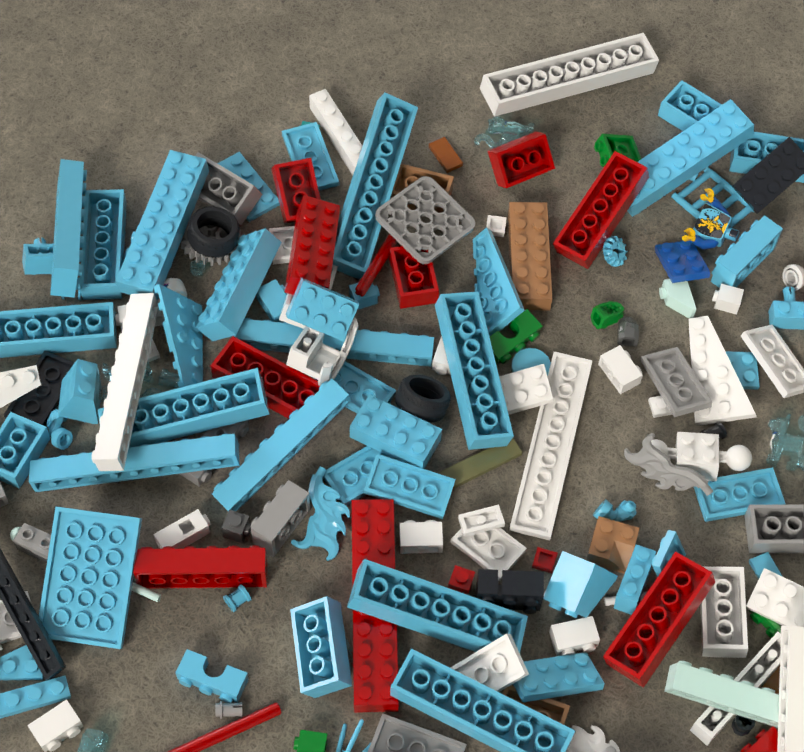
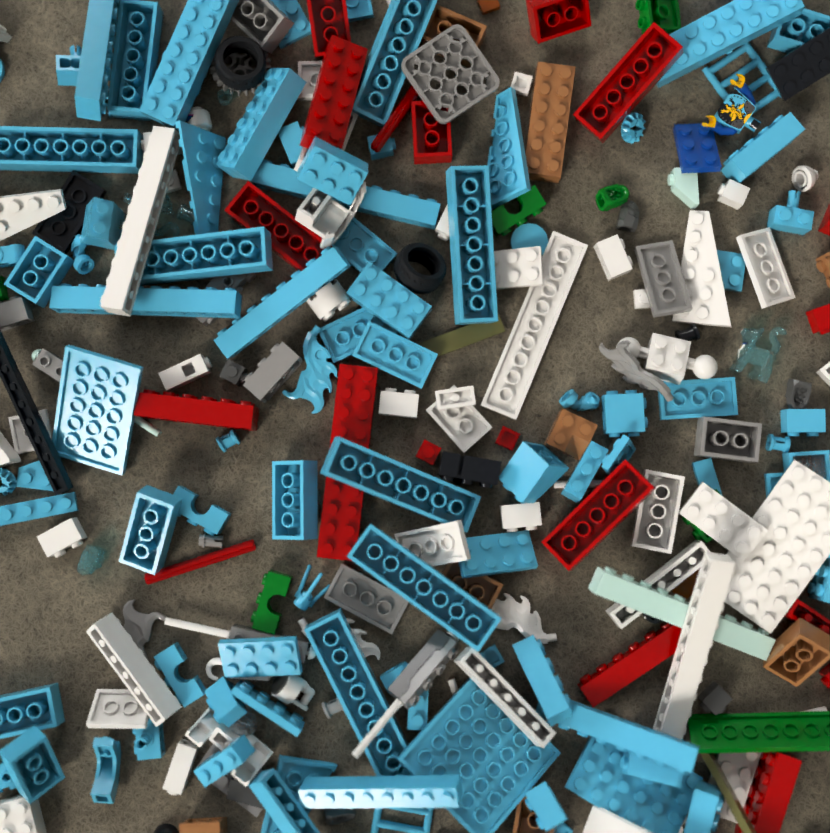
camera: 10 degrees right, 25 degrees up
none -> medium azure brick [119,485,183,575]
none -> white brick [306,279,351,322]
none -> medium azure brick [601,390,648,438]

